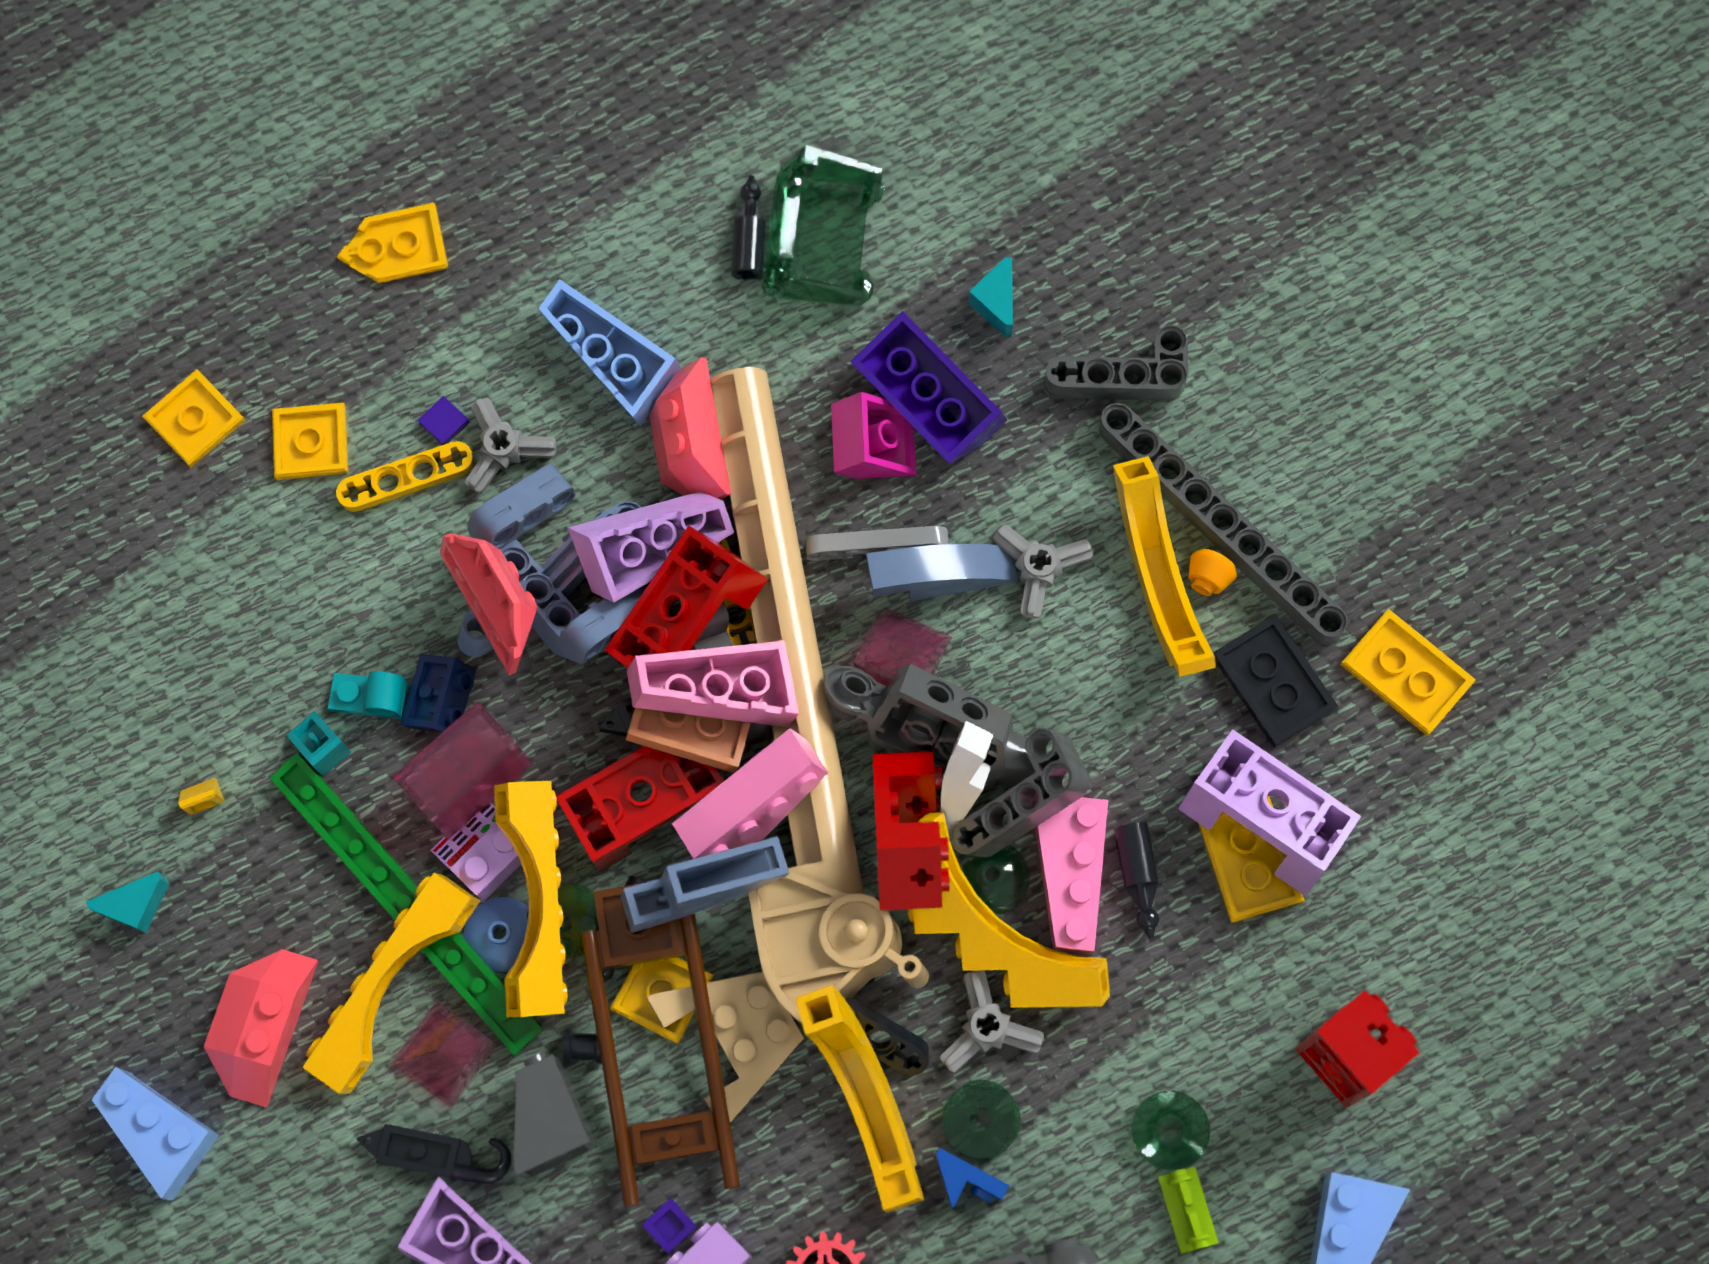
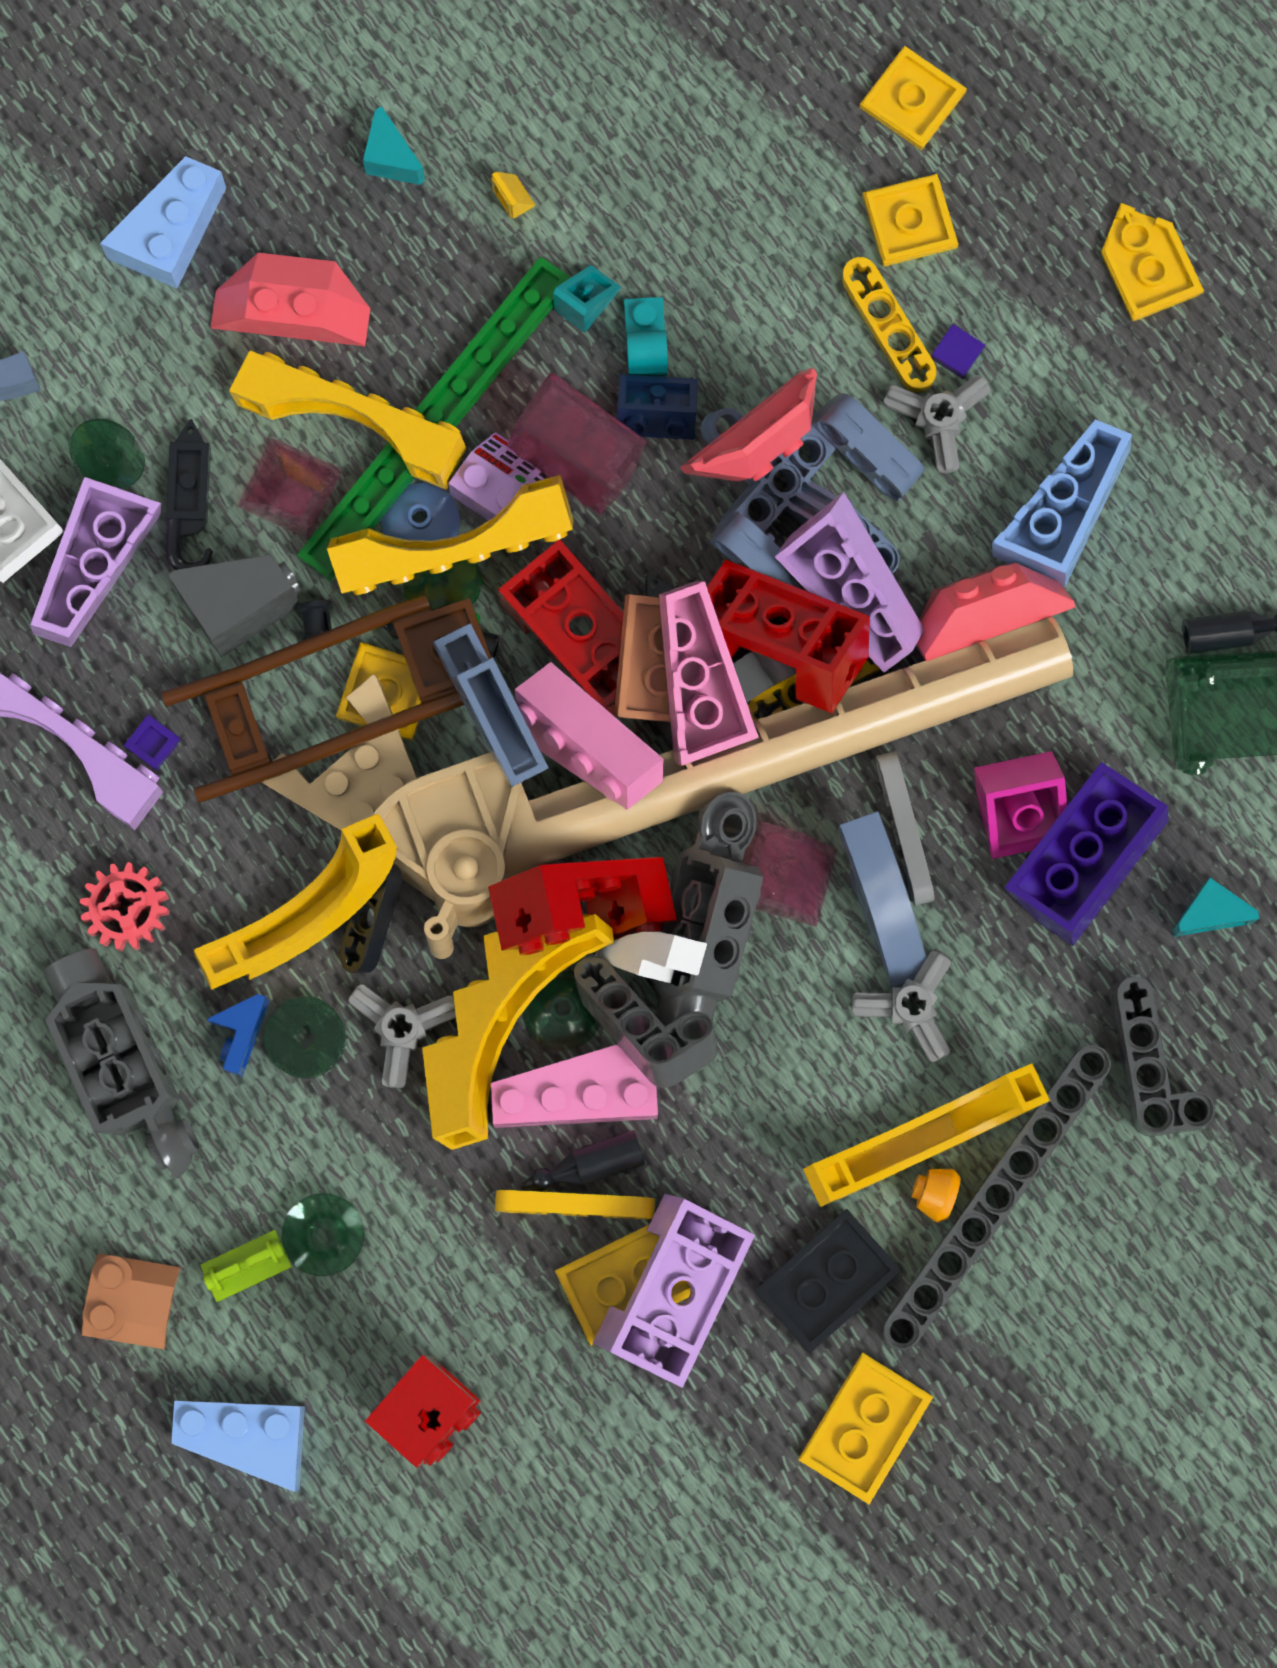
camera: 75 degrees right, 5 degrees up
none -> clear green dish [69,419,145,490]
none -> yellow beam [494,1190,655,1220]

